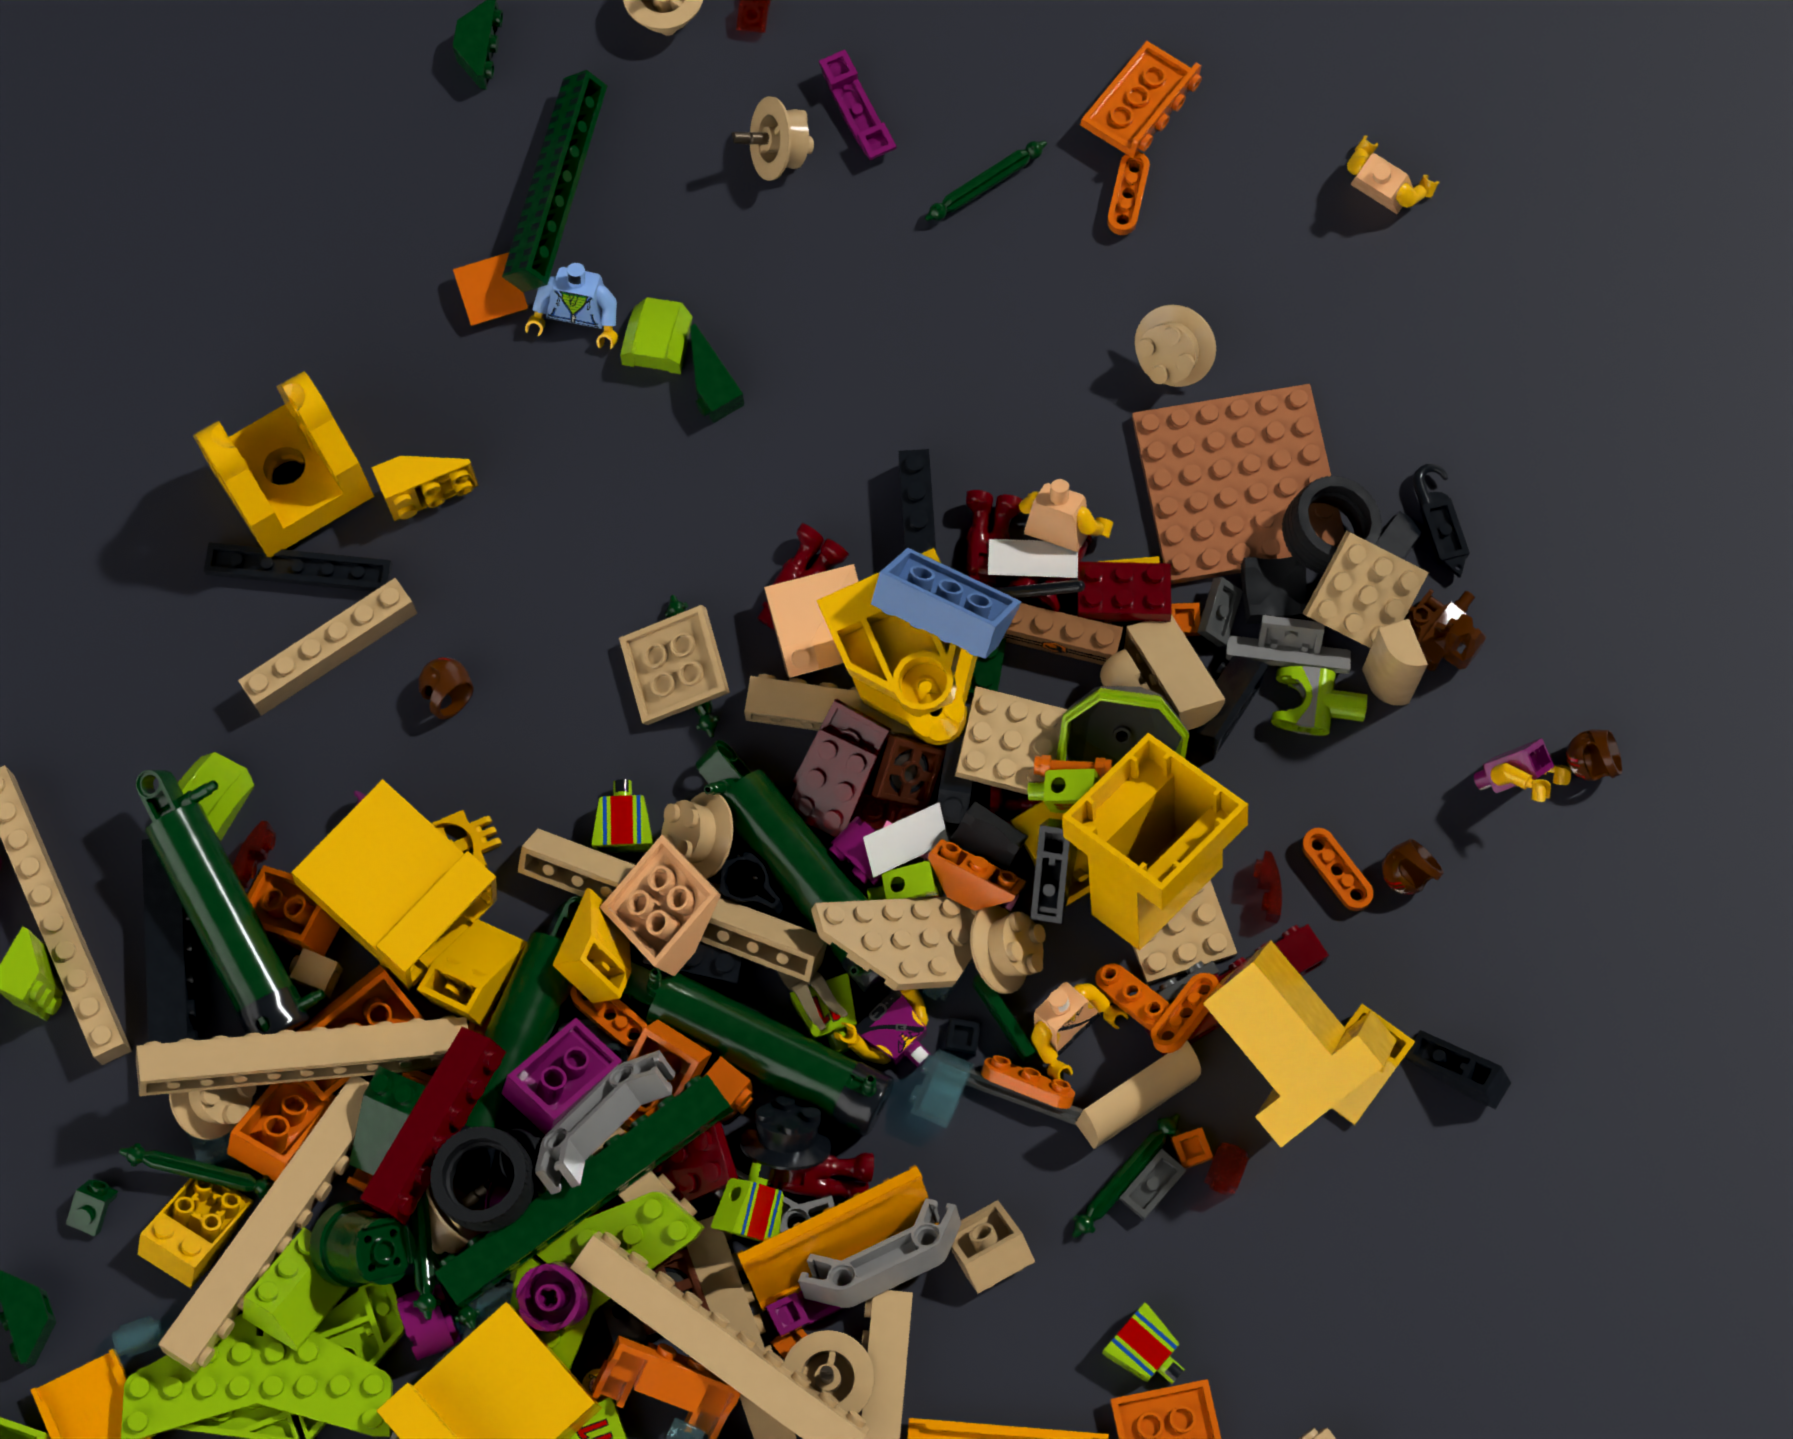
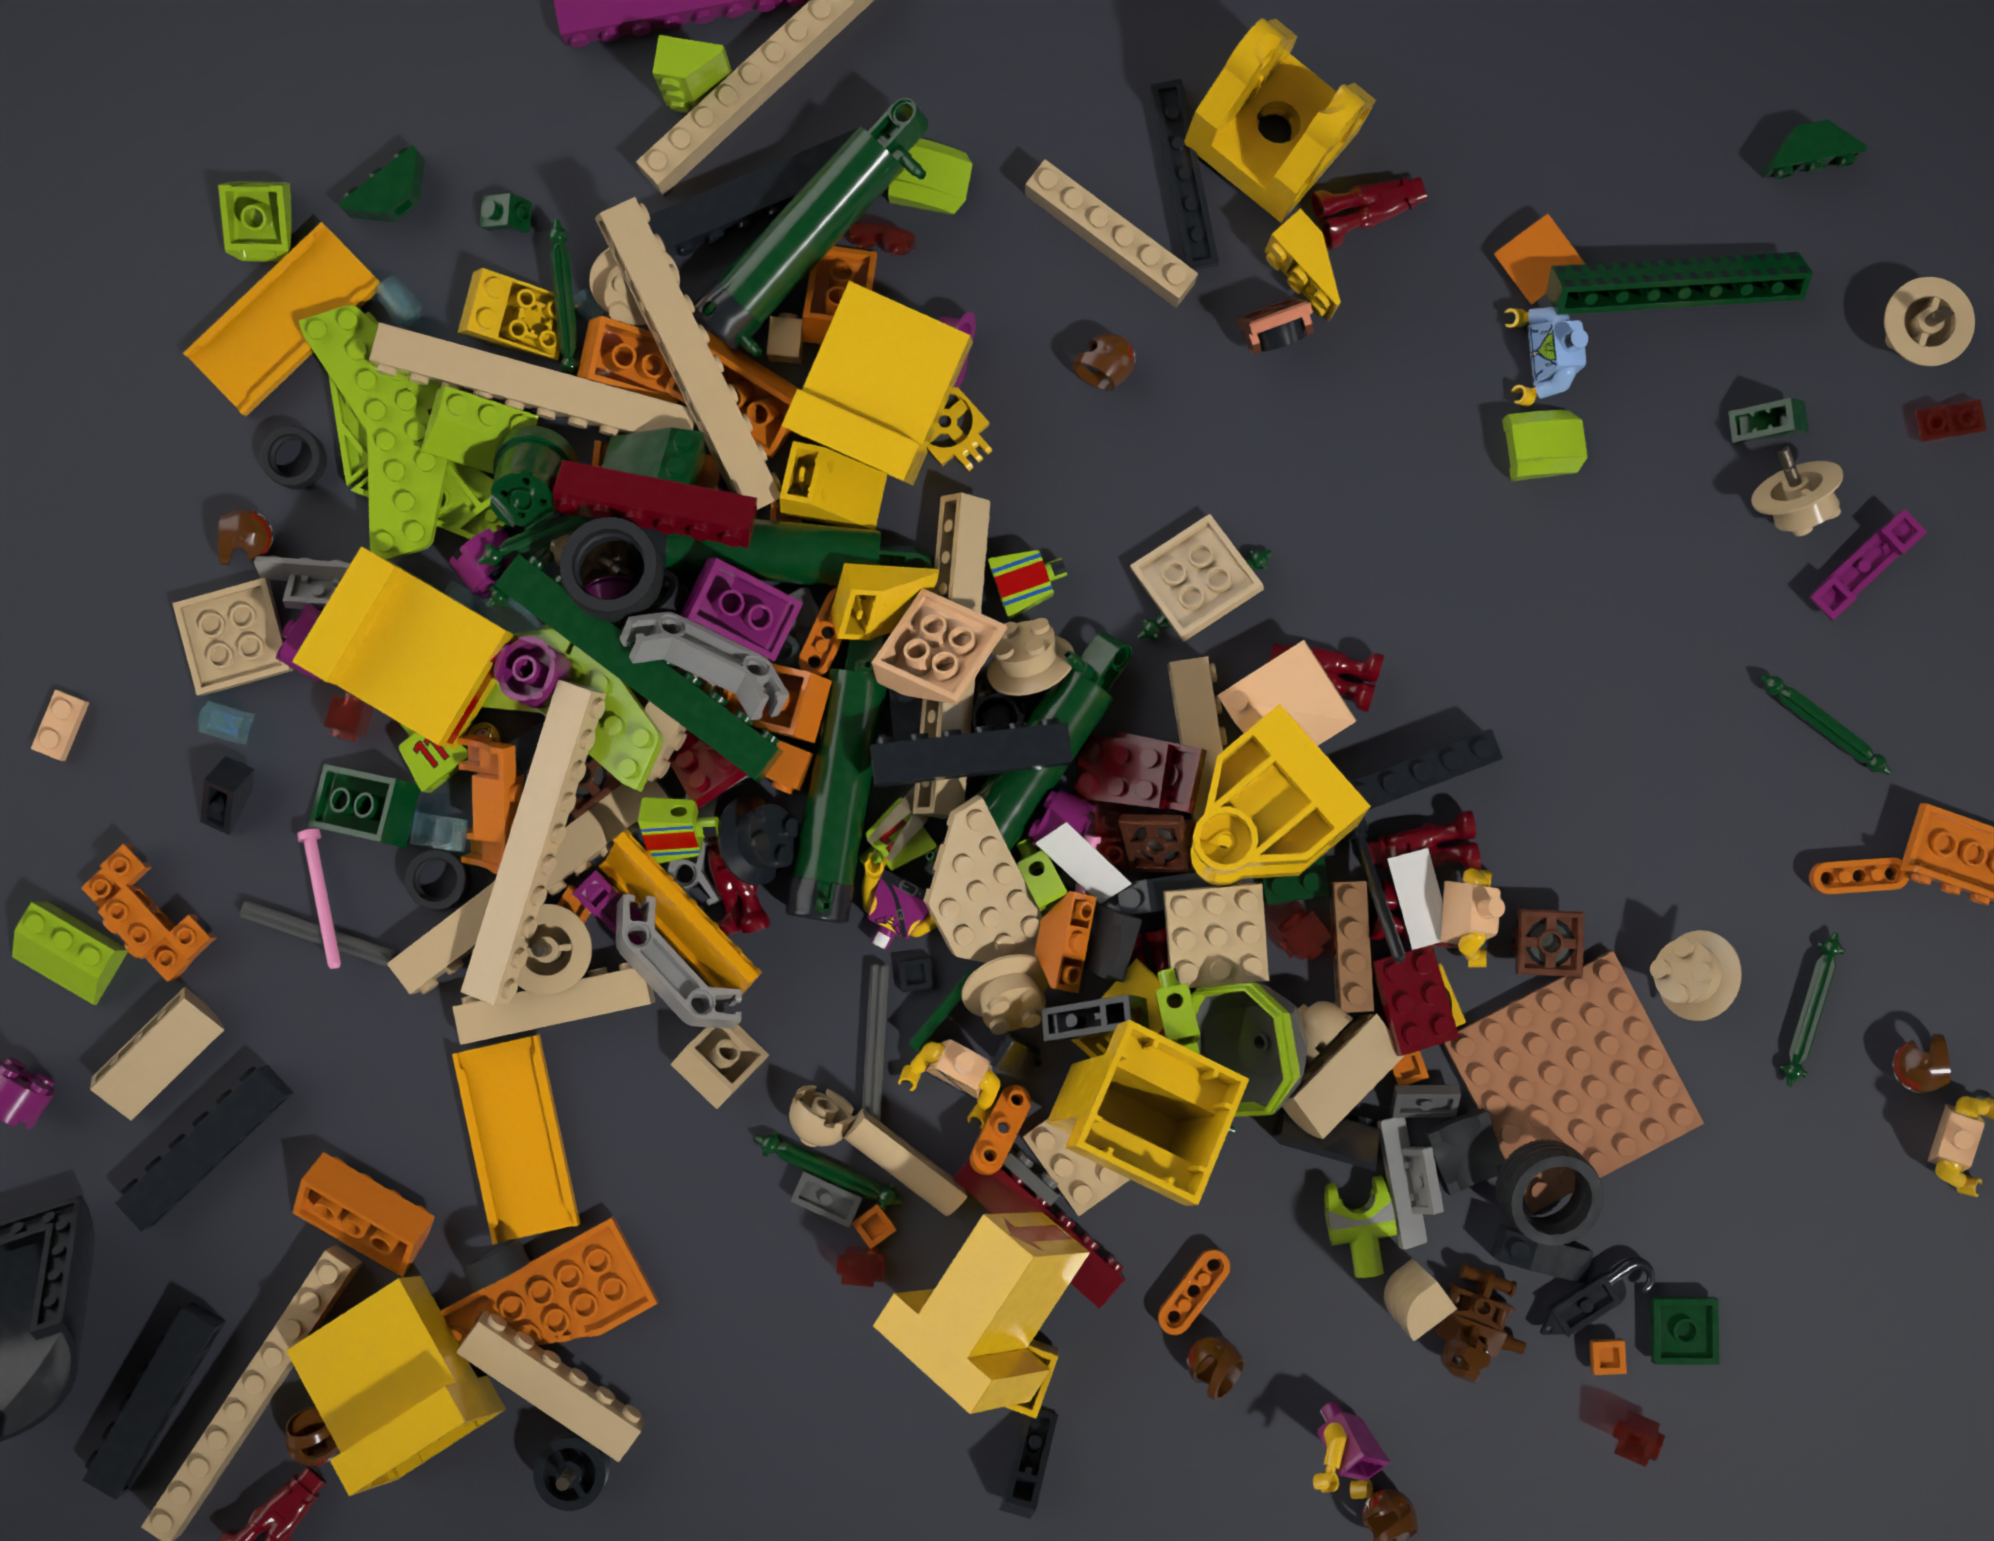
camera: 75 degrees right, 15 degrees up
dark green slope [690,324,744,423] -> none
medium blue slope [871,548,1021,659] -> none
clear light blue brick [909,1049,975,1128] -> none
orange plate [981,1055,1075,1109] -> none
orange bar [1034,755,1112,778] -> none
torso [1102,1302,1185,1384] -> none
orange plate [1151,973,1219,1053] -> none
clear red slope [1253,850,1282,923] -> none
tan plate [1303,530,1429,648] -> none
none -> tan cylinder [789,1085,856,1147]
none -> black brick [870,718,1073,788]
none -> black slope [990,1031,1042,1081]
none -> copper piece [1236,297,1314,355]
none -> clear red brick [1278,909,1333,961]
none -> dark red piece [1311,176,1427,250]
none -> copper piece [1511,909,1584,977]
none -> orange plate [1589,1338,1627,1375]
none -> clear red brick [1612,1410,1665,1467]
none -> dark green plate [1650,1297,1720,1365]
none -> dark green arch [1728,398,1809,444]
none -> dark green wheel [1780,932,1845,1087]
none -> reddish brown helmet [1892,1034,1950,1093]

